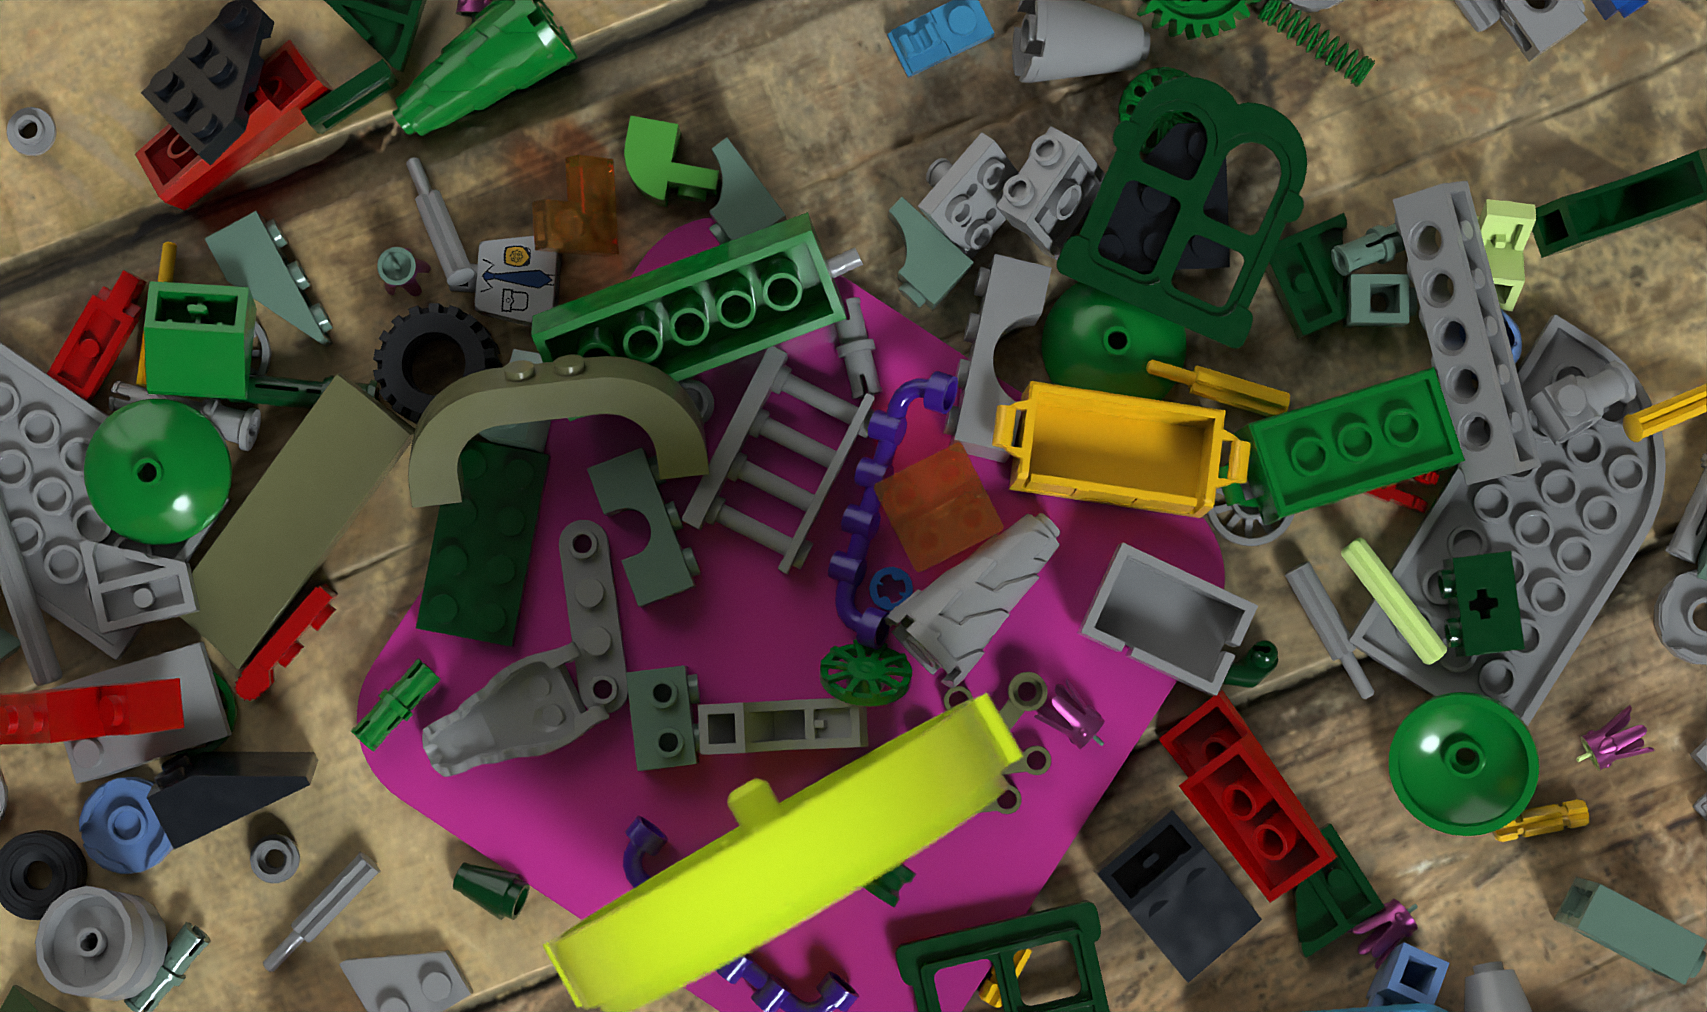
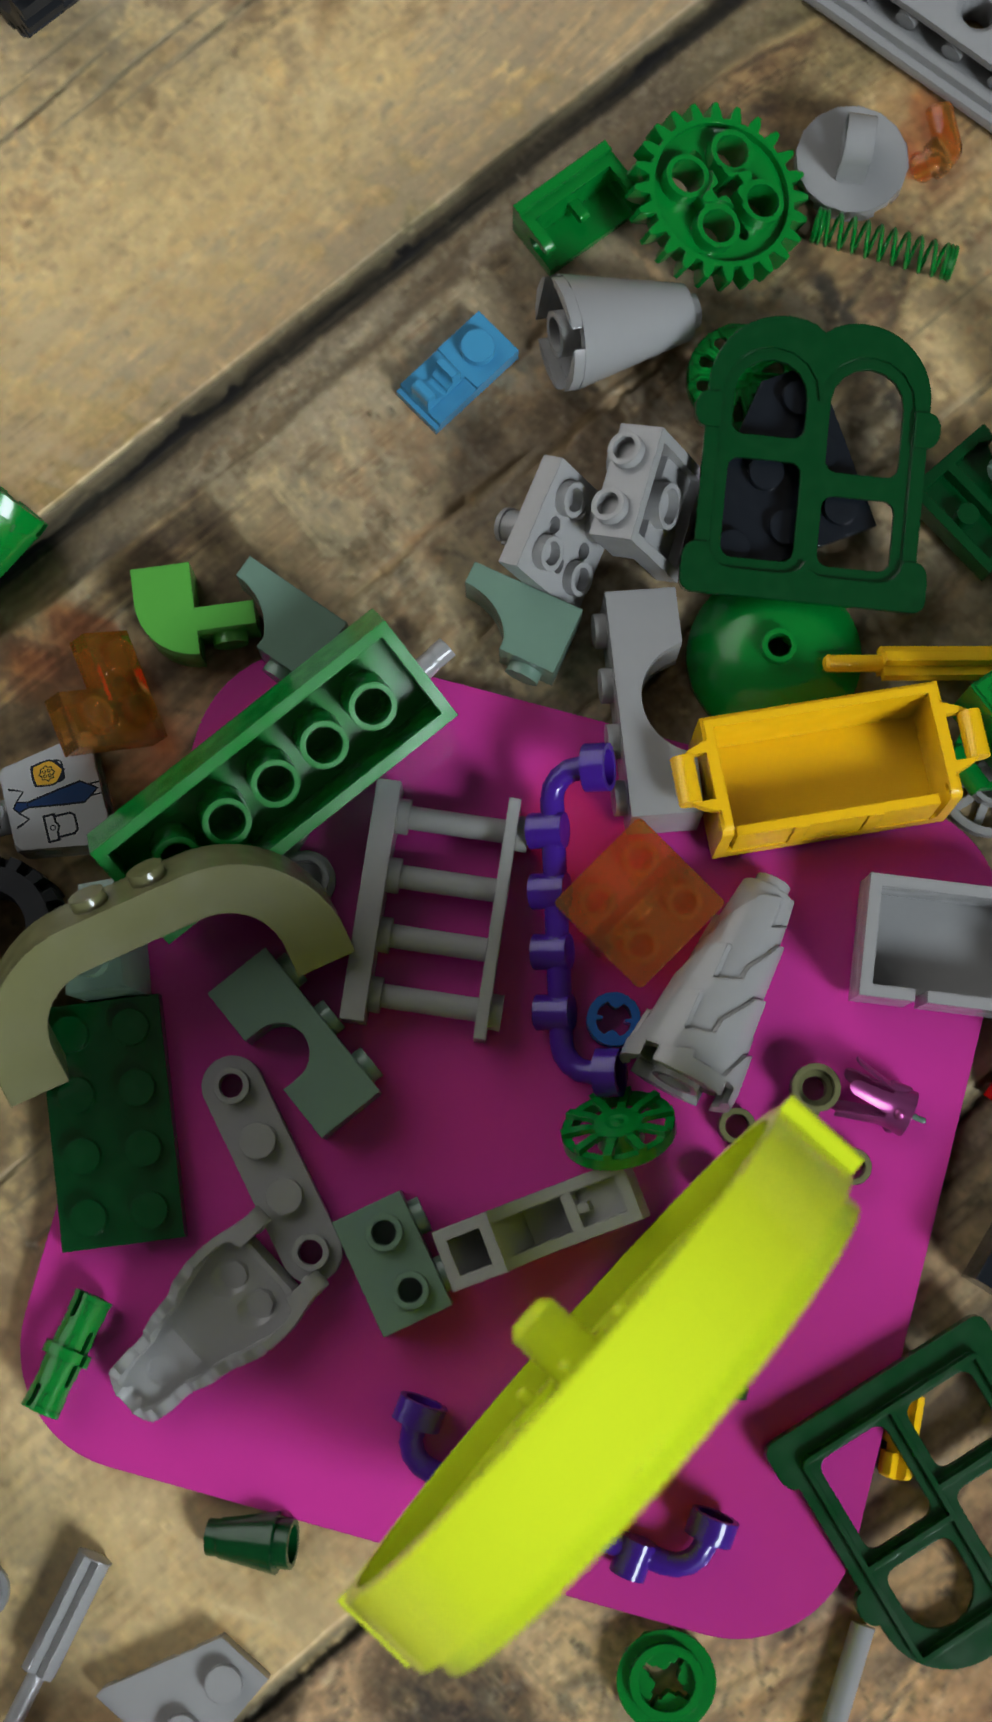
camera: 20 degrees left, 5 degrees down
light grey pin [835,297,883,399] -> none

